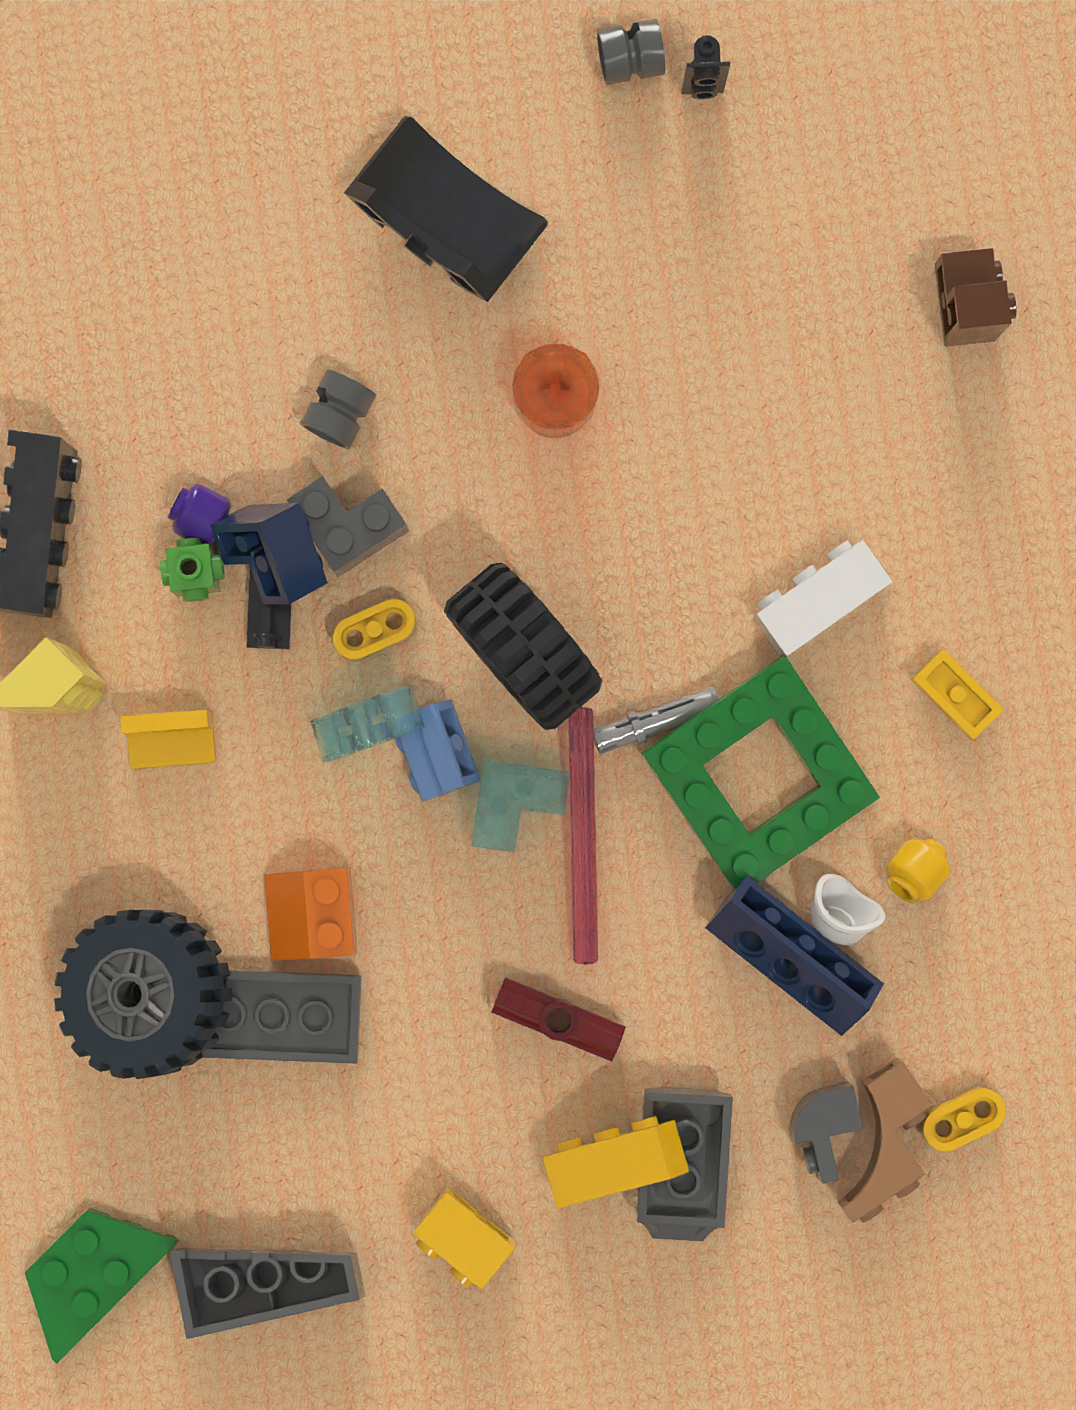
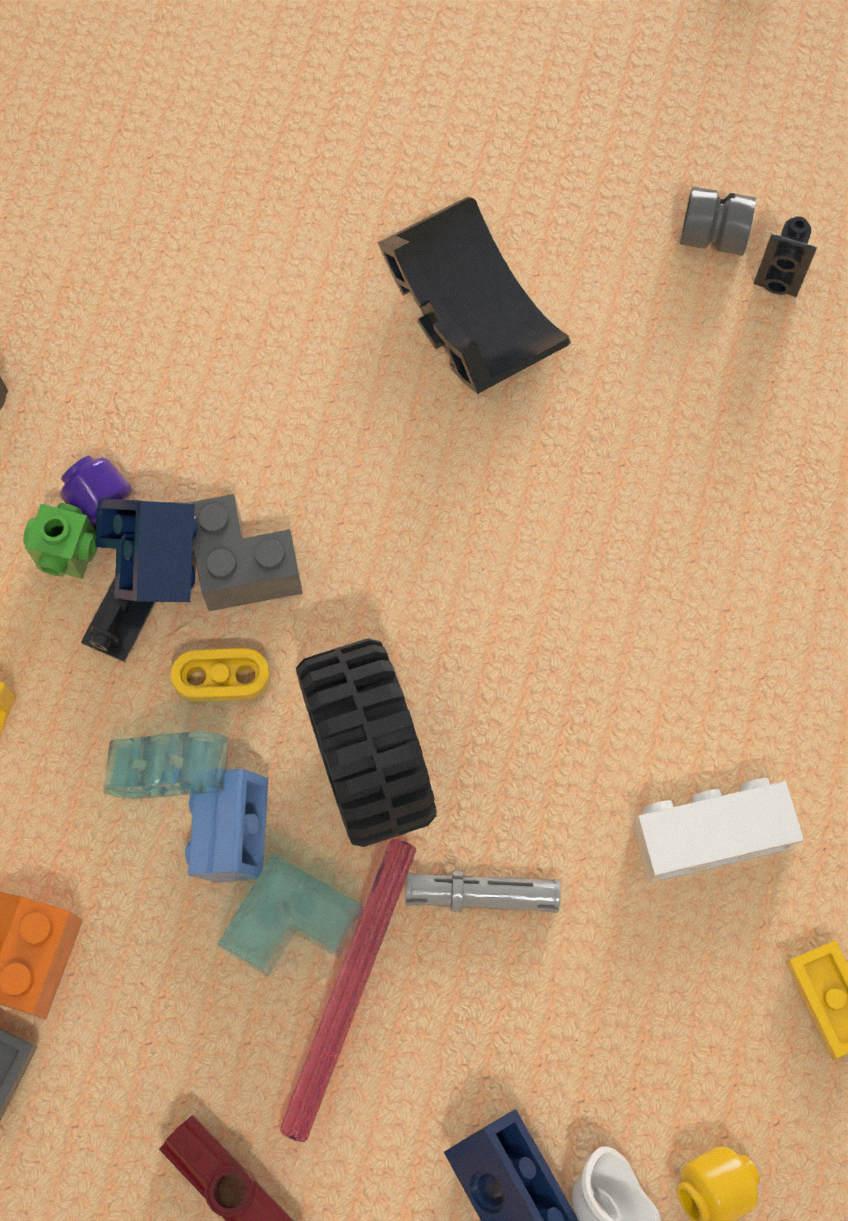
camera: 25 degrees right, 15 degrees down
dark grey wheel [300,370,376,449] -> none
clear orange brick [513,344,599,438] -> none
green plate [641,655,880,889] -> none

